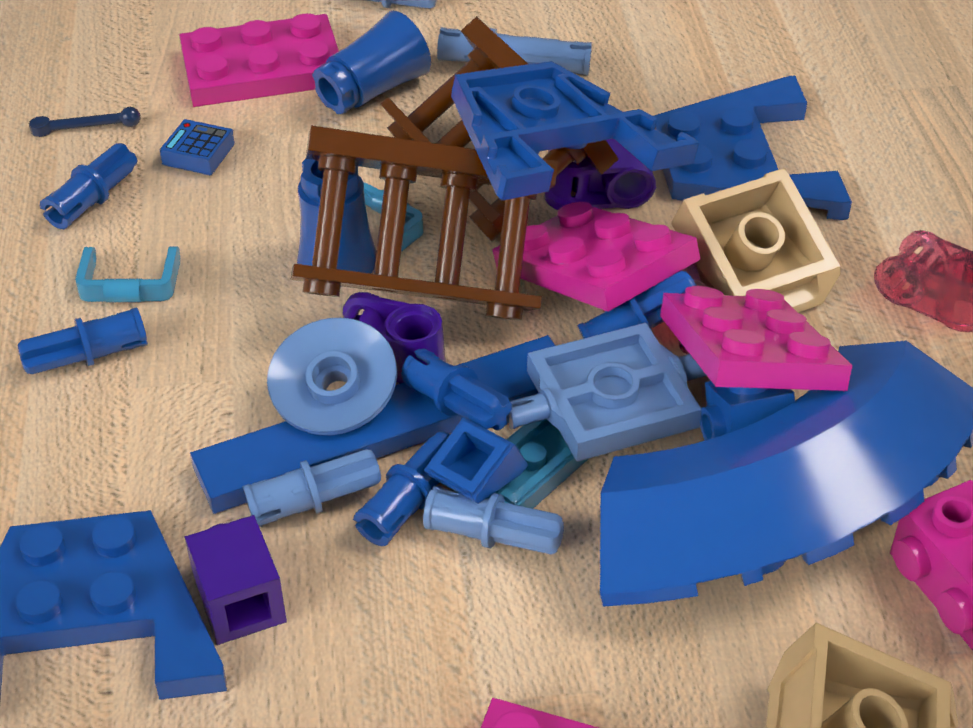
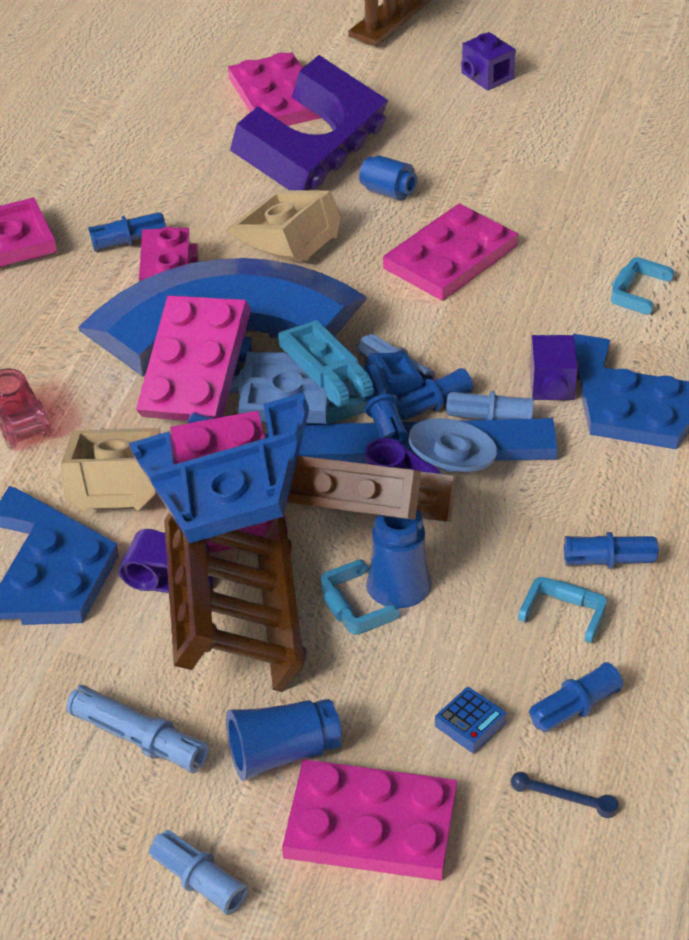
camera: 155 degrees left, 0 degrees up
none -> dark azure hinge [278,320,374,407]

